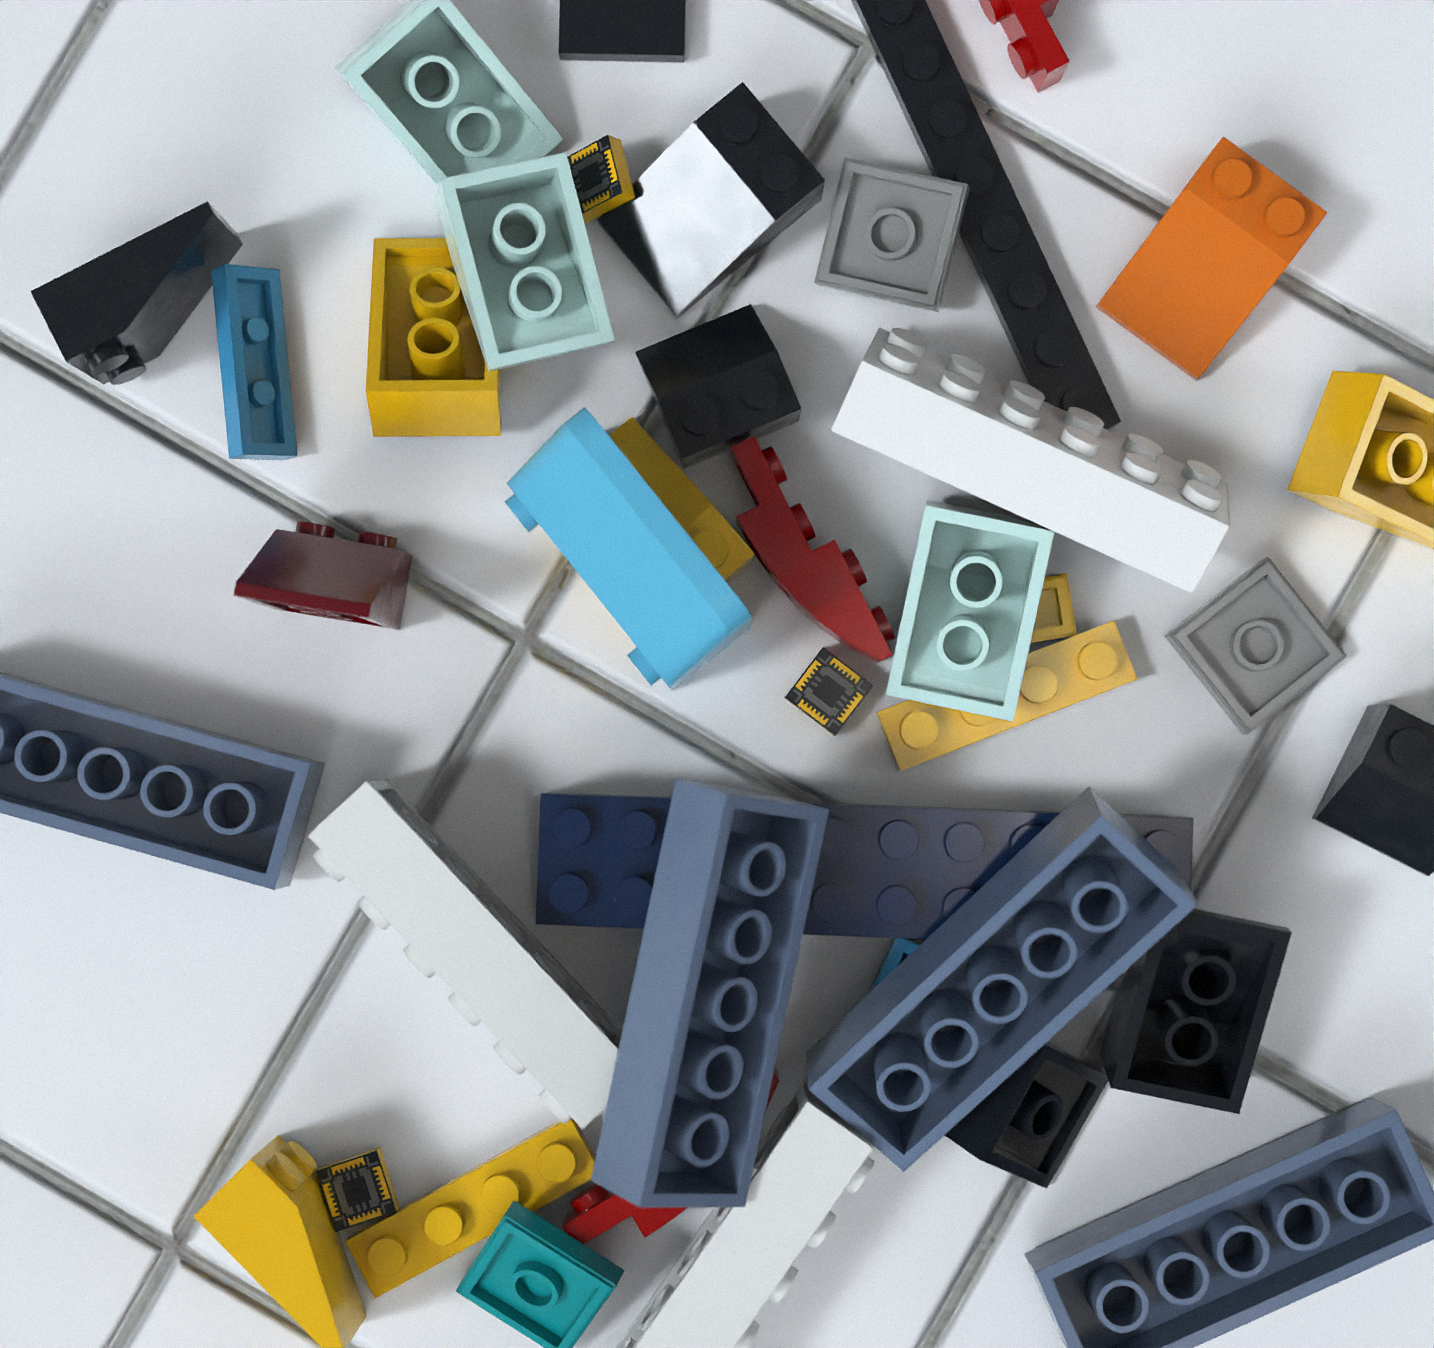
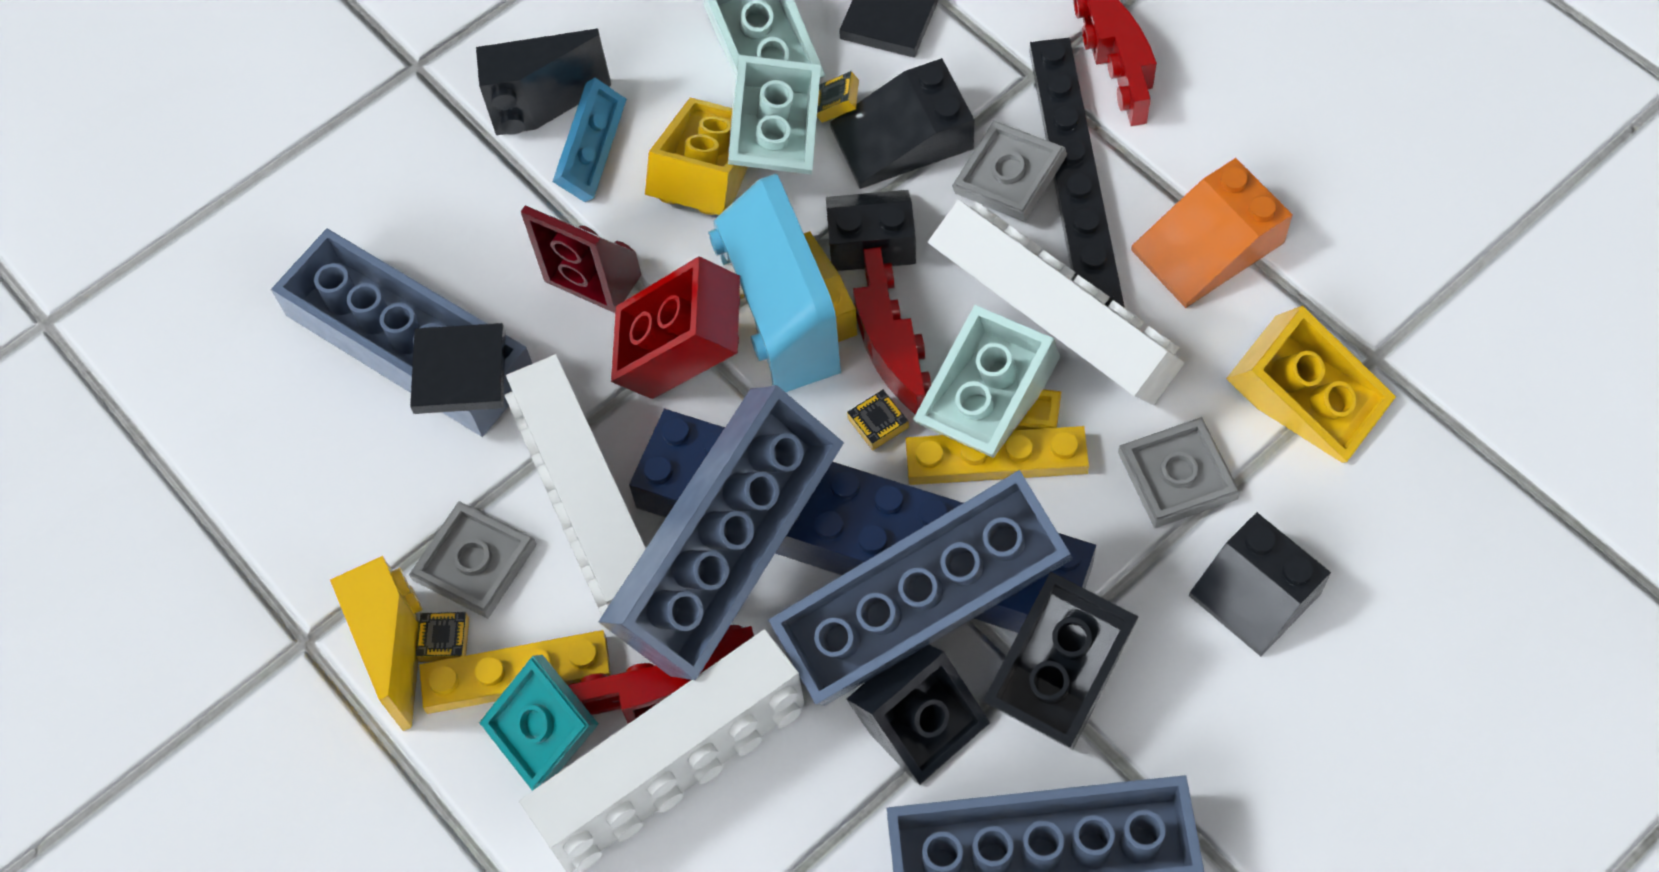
camera: 20 degrees right, 25 degrees down
none -> light grey tile [409,501,537,619]
none -> black tile [410,323,506,414]
none -> red brick [611,256,740,399]

